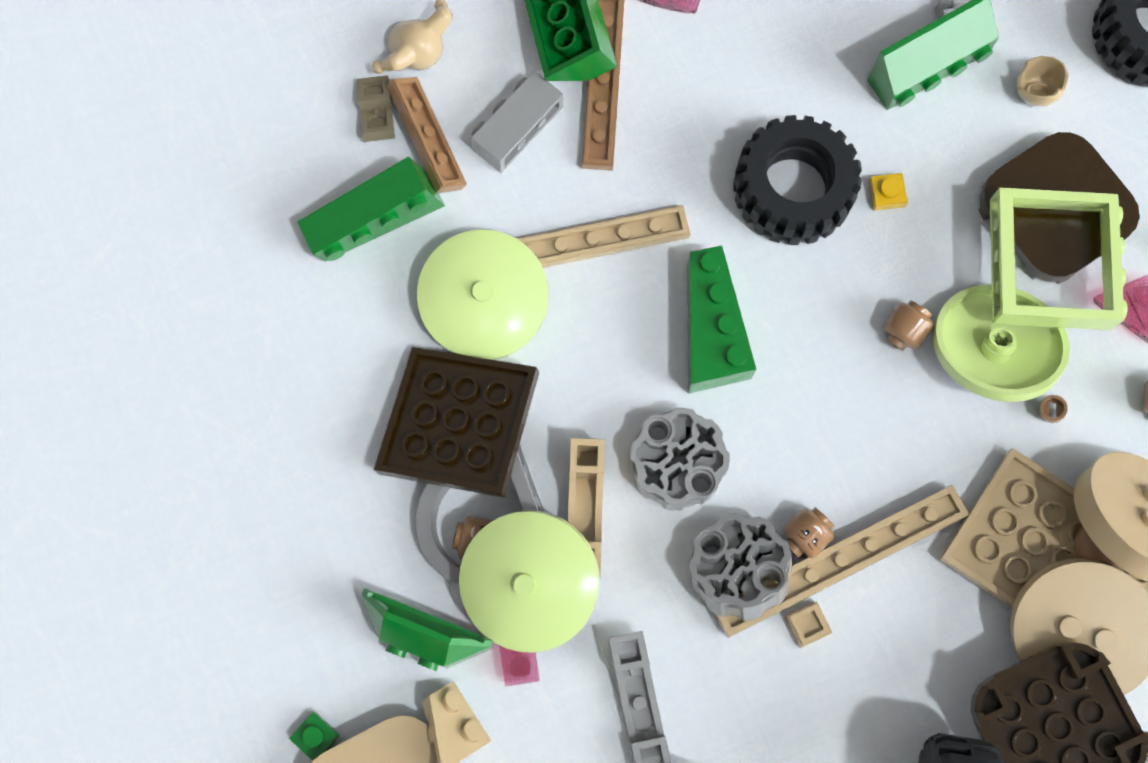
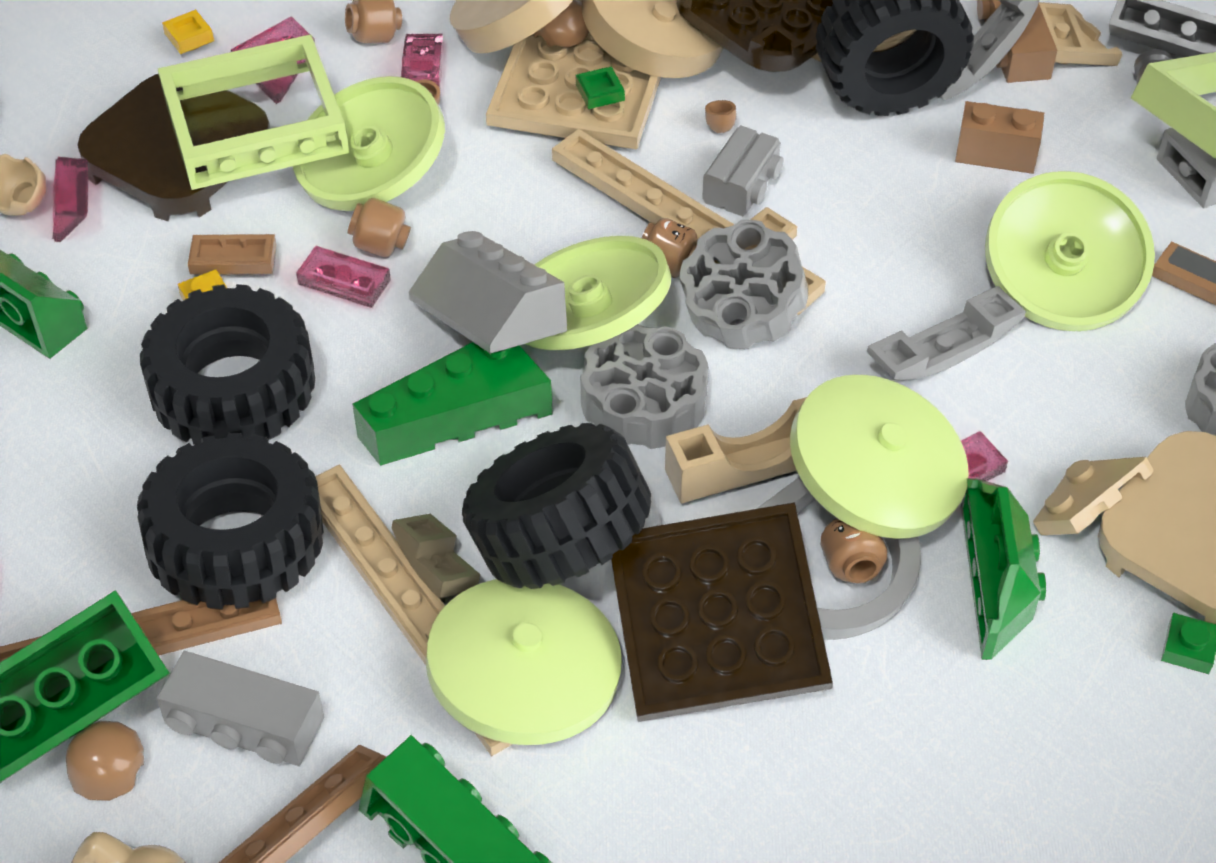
camera: 110 degrees left, 25 degrees down
none -> clear pink slope [52,157,88,242]
none -> medium nougat hair [66,720,144,801]
none -> black tyre [137,433,324,610]
none -> medium nougat plate [188,234,277,274]
none -> clear pink plate [296,246,391,308]
none -> dark tan slope [391,513,481,598]
none -> clear pink slope [401,34,444,87]
none -> light grey slope [409,231,567,354]
none -> black tyre [462,423,651,589]
none -> yellowish green dish [525,236,671,350]
none -> green tile [575,66,625,110]
none -> light grey brick [702,125,784,217]
none -> medium nougat hinge [705,100,736,133]

